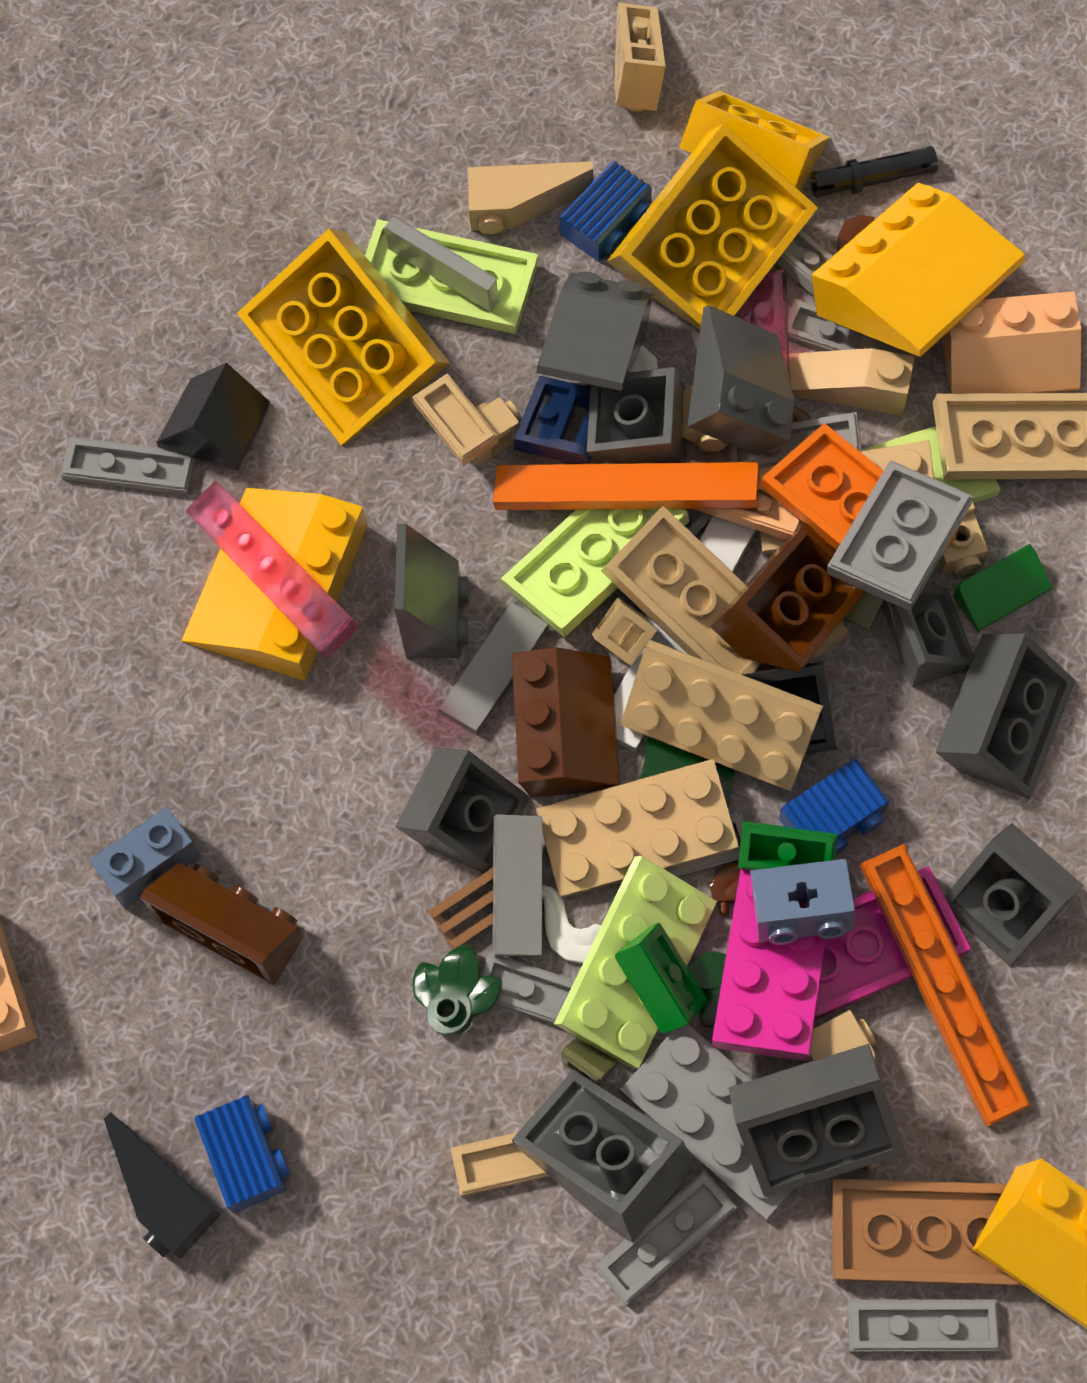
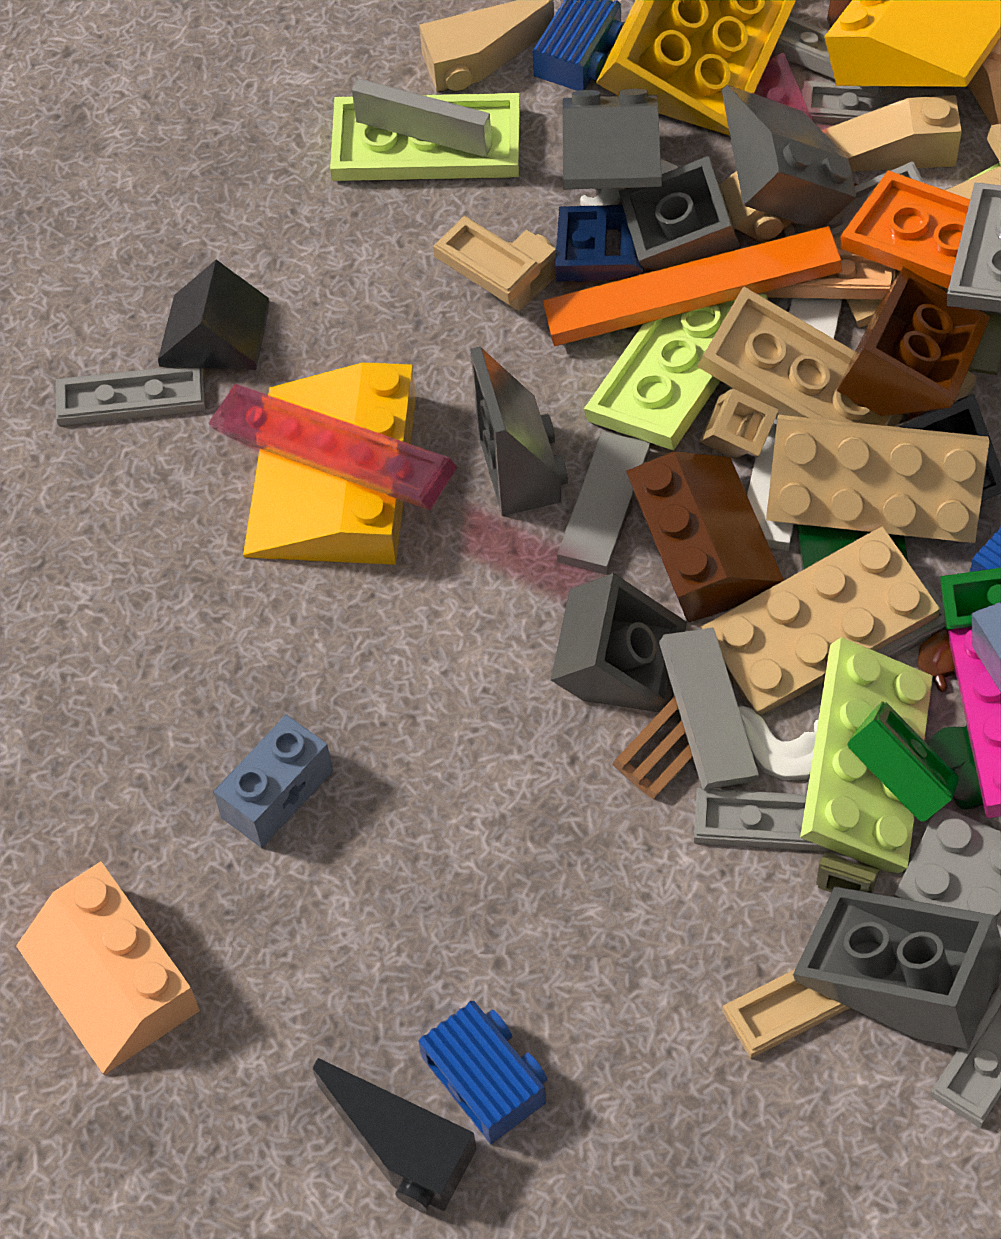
camera: 15 degrees left, 10 degrees down
reddish brown slope [140,862,303,985] -> none
yellow slope [237,228,450,446] -> none
dark green plate [413,944,502,1036] -> none

